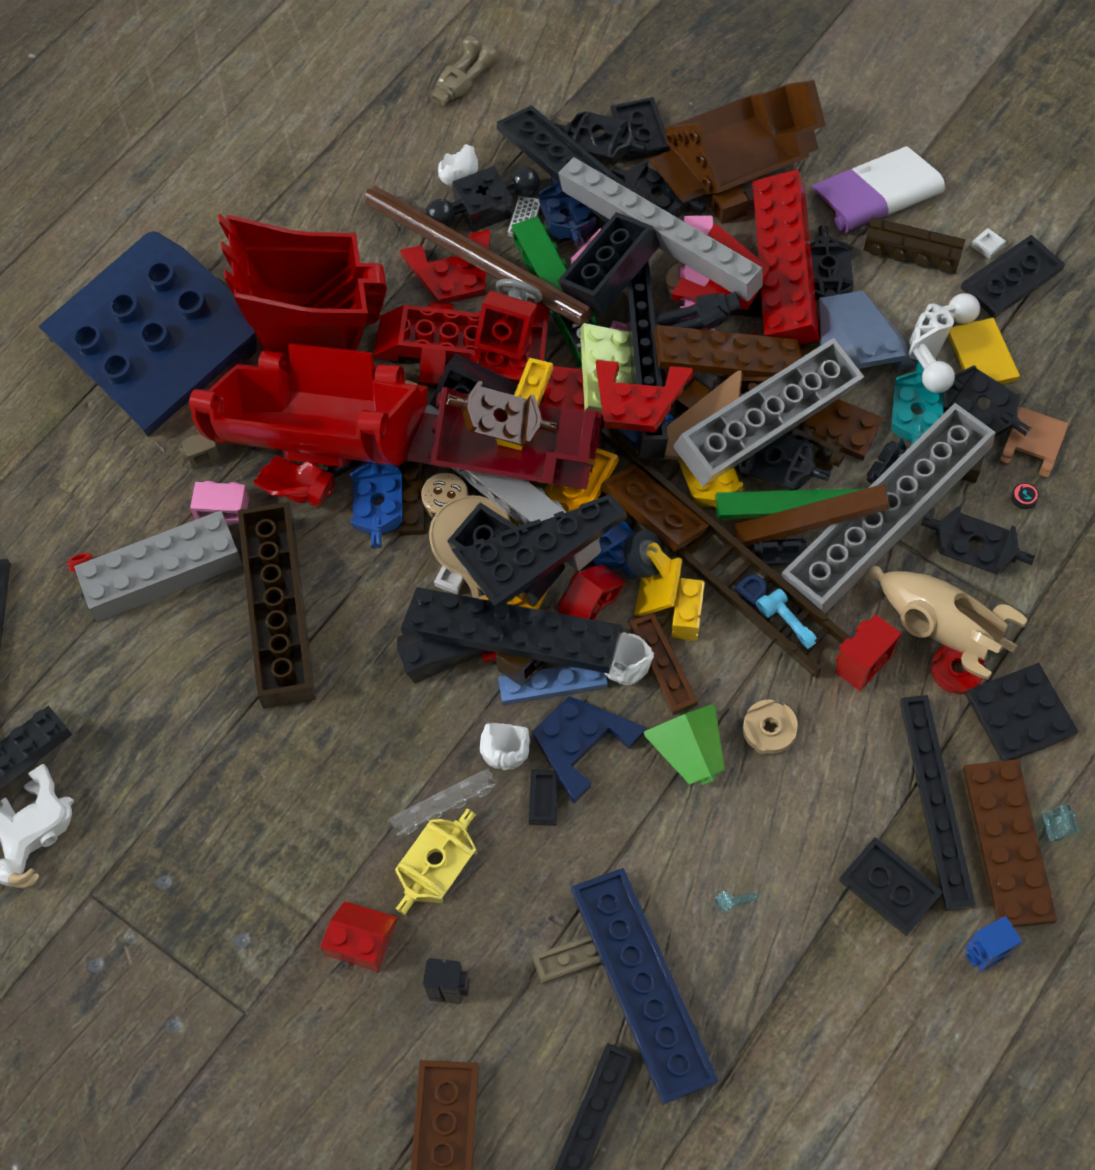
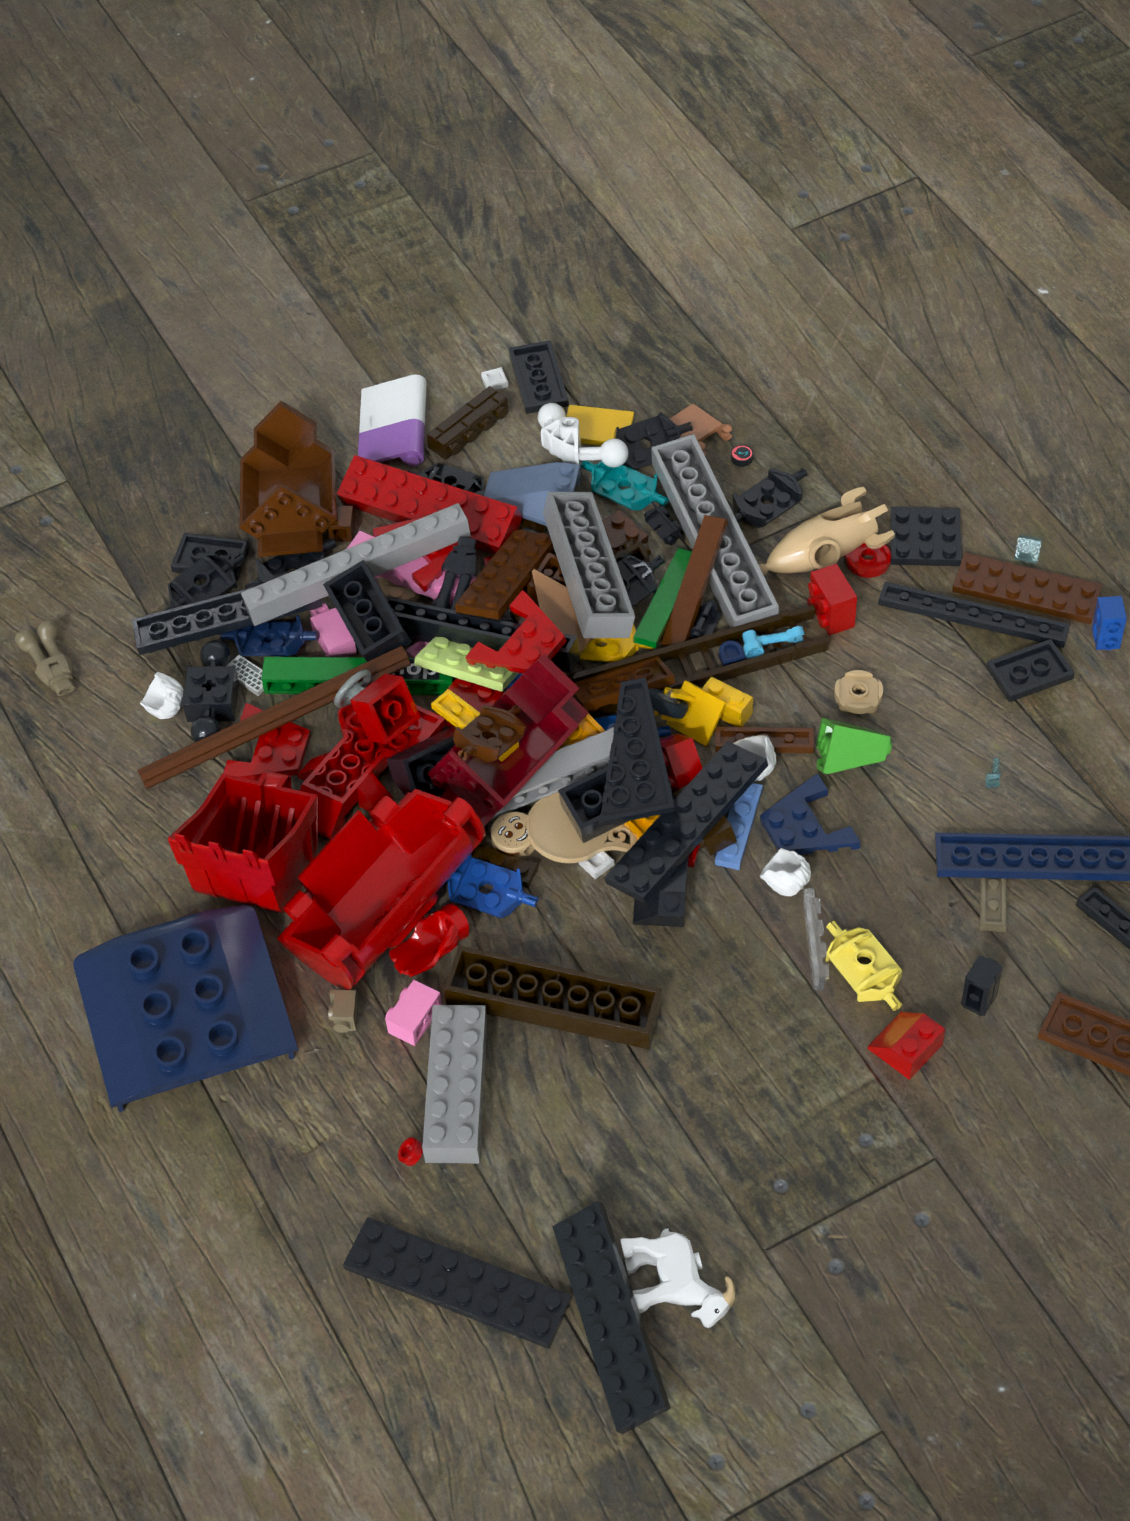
camera: 65 degrees left, 10 degrees down
black tile [529,770,558,826] -> none

